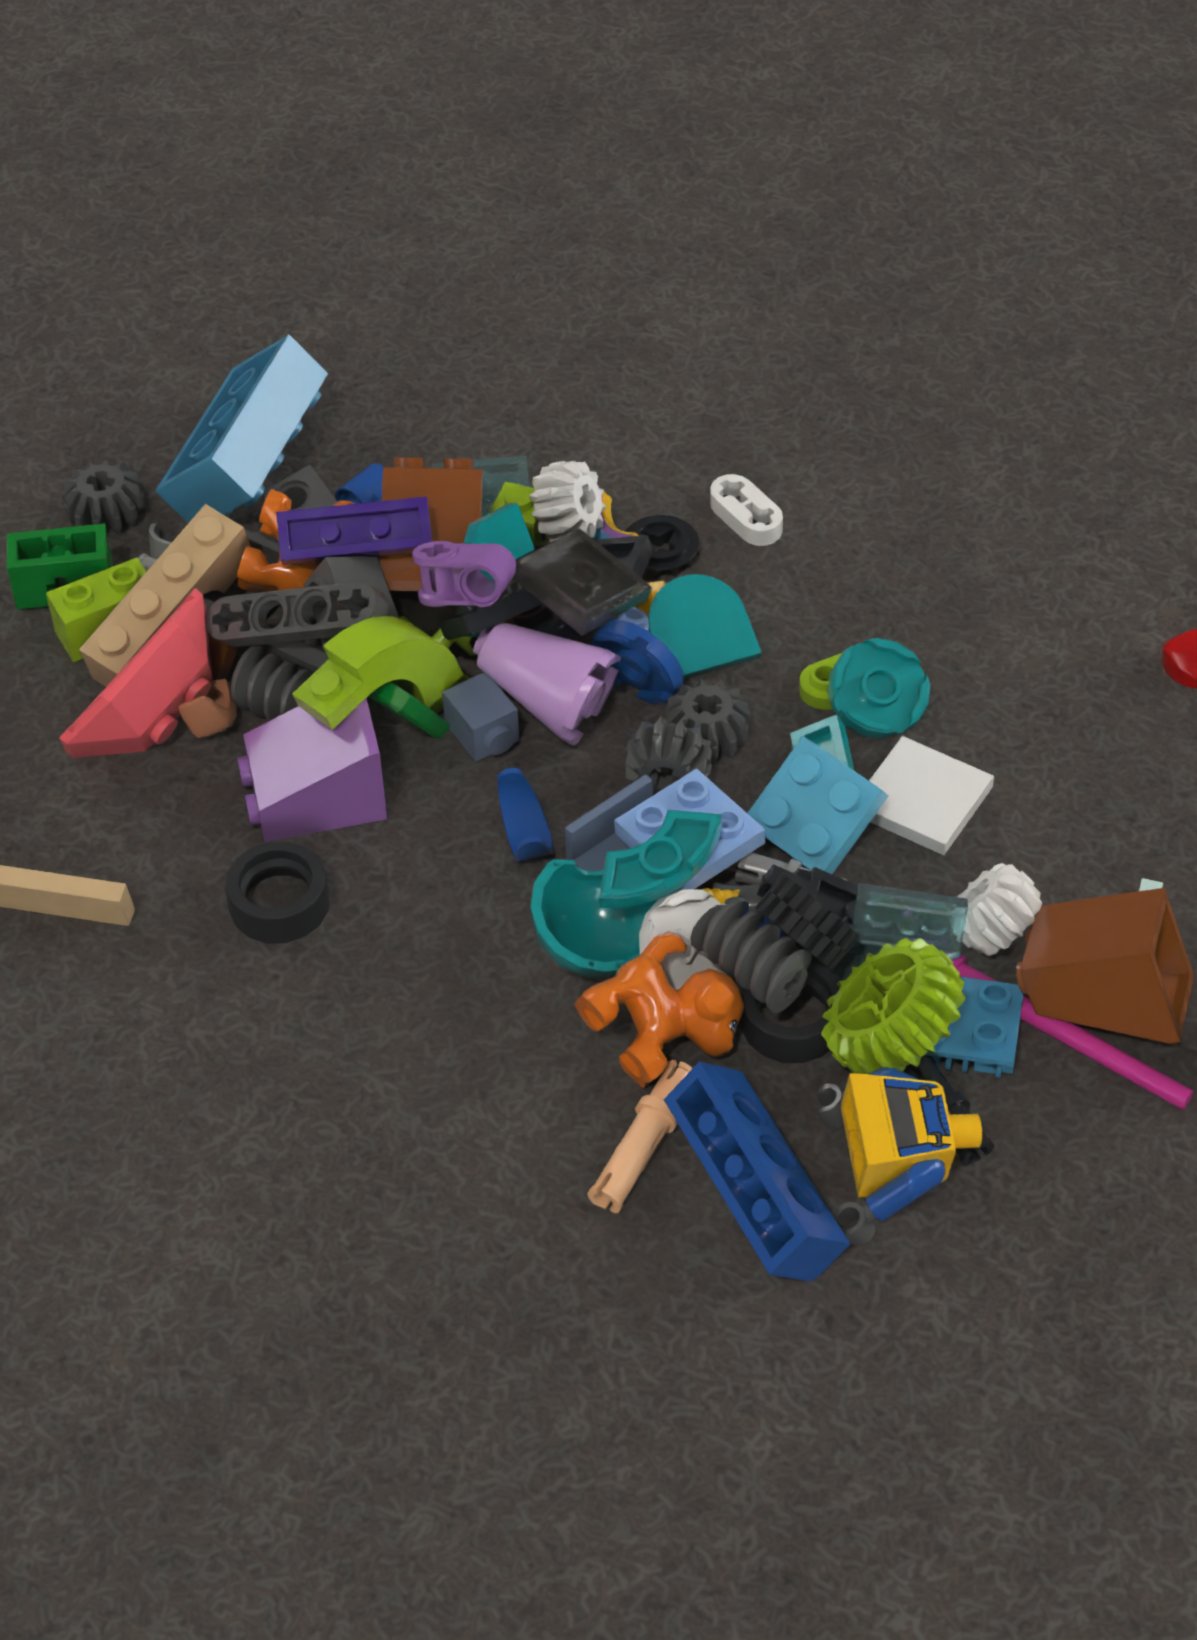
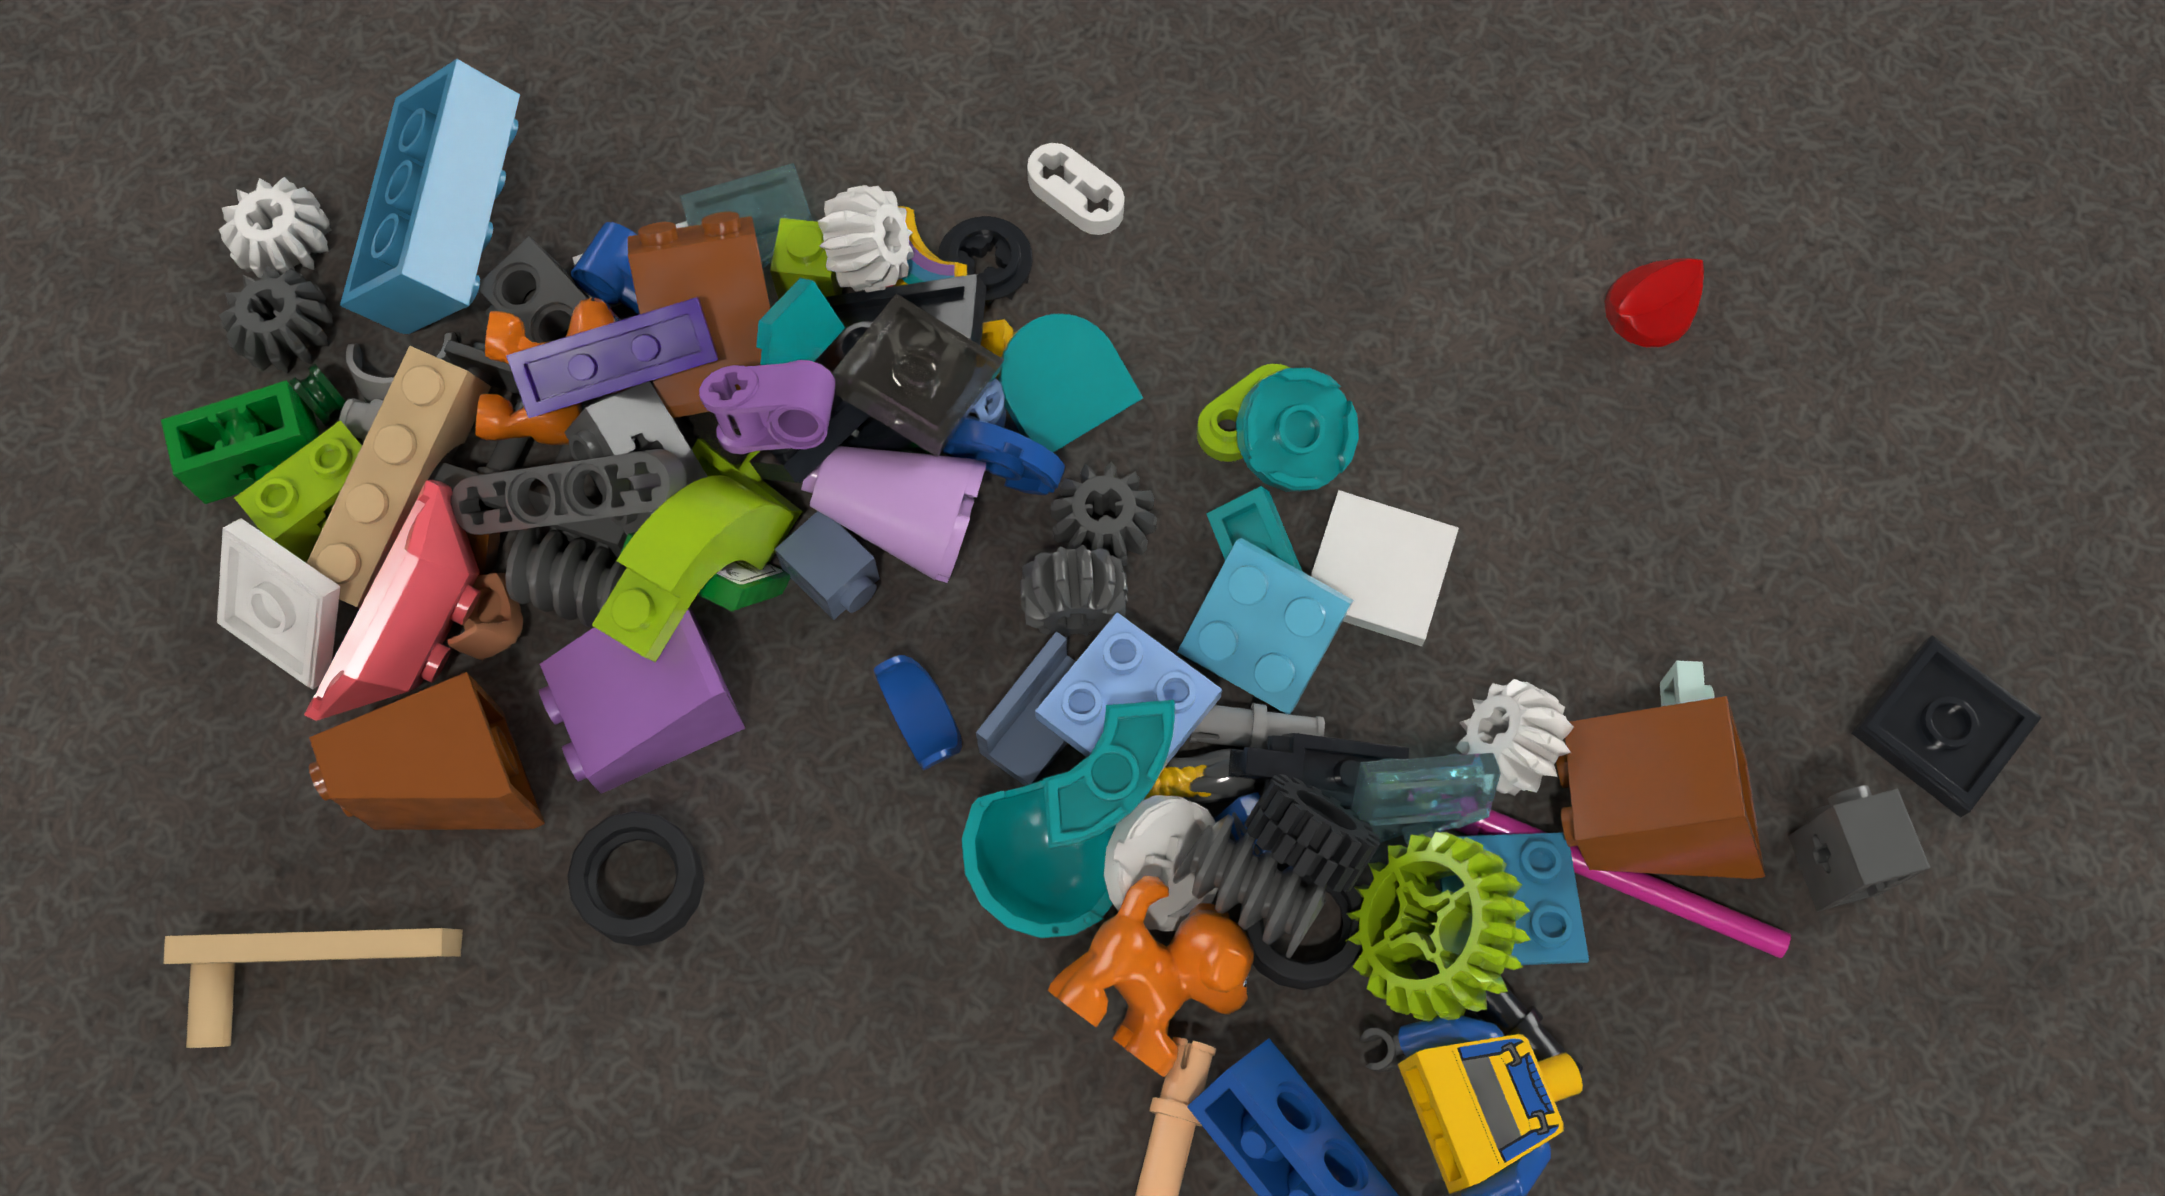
camera: 15 degrees left, 20 degrees up
none -> white tile [217,518,340,689]
none -> white gear [219,177,331,278]
none -> dark green bush [289,363,346,426]
none -> dark orange slope [309,672,545,830]

